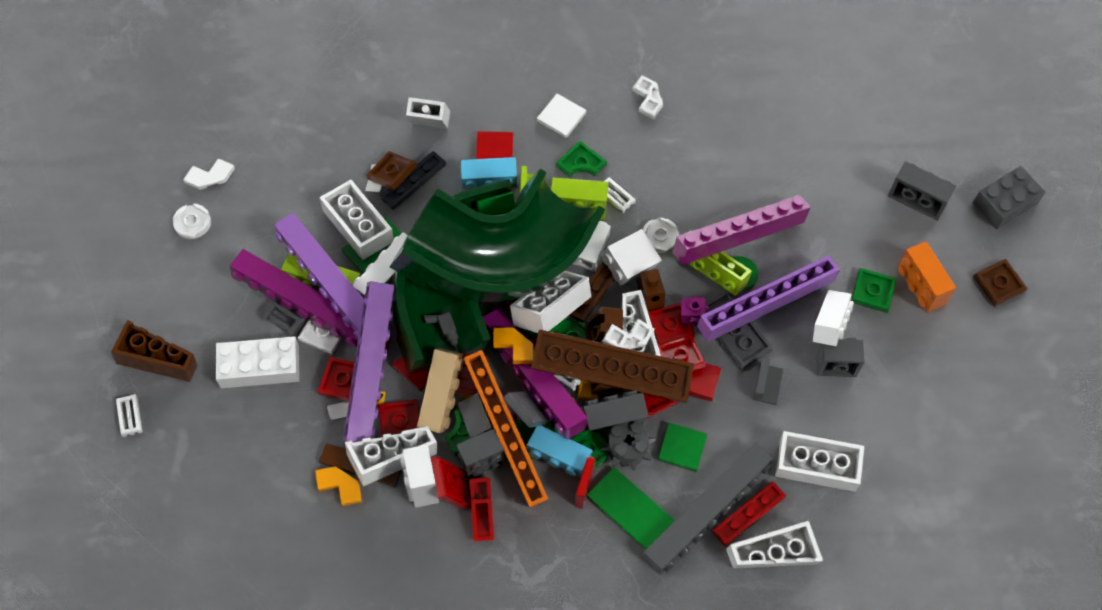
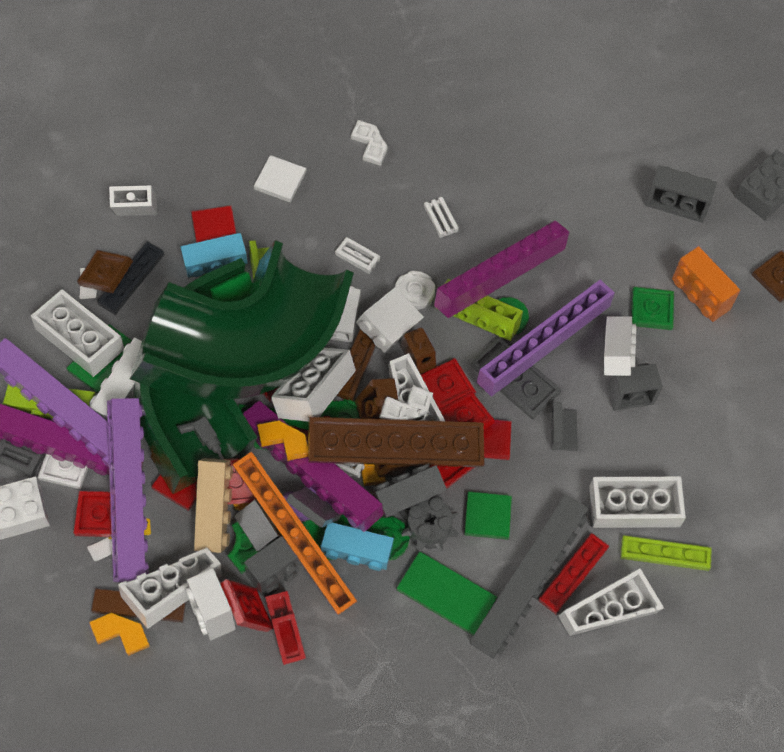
camera: 15 degrees left, 0 degrees up
red tile [378,399,420,437] -> none
lime brick [551,177,609,220] -> none
green tile [556,141,607,177] -> none
red tile [575,457,595,509] -> none
magenta brick [681,296,709,326] -> none
none -> white tile [424,197,459,238]
none -> lime tile [620,535,712,571]

